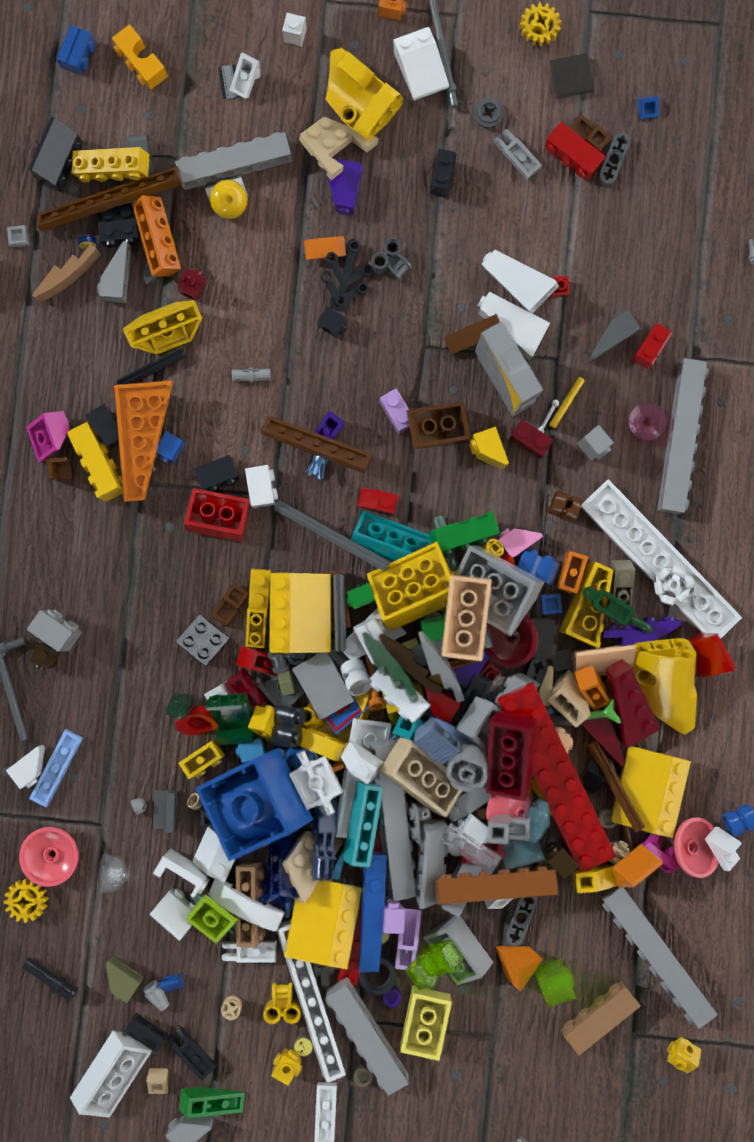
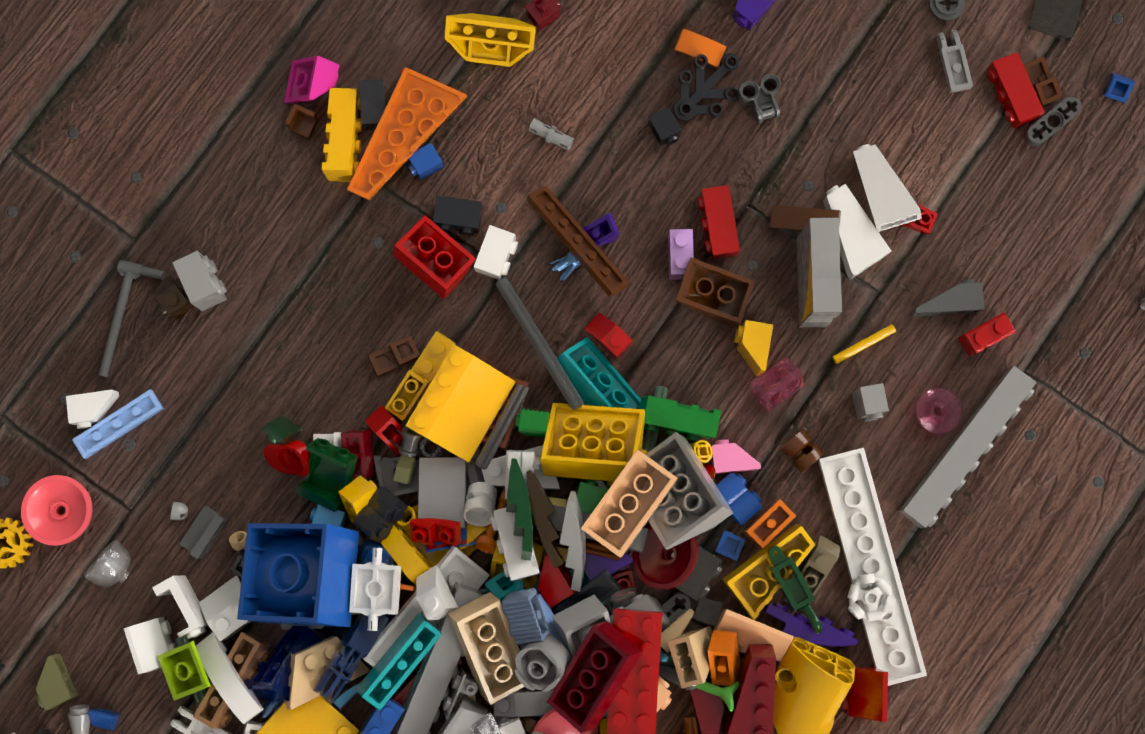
camera: 30 degrees right, 5 degrees down
black axle [116,347,186,385] -> none
hinge [175,615,229,666] -> none
yellow brick [179,739,225,779] -> none
black brick [429,149,457,197] -> none
dark red brick [509,419,554,459] -> none
white hinge [538,400,559,433] -> none
none -> red slope [410,518,461,546]
none -> red brick [697,185,740,260]
none -> clear pink brick [750,356,805,412]

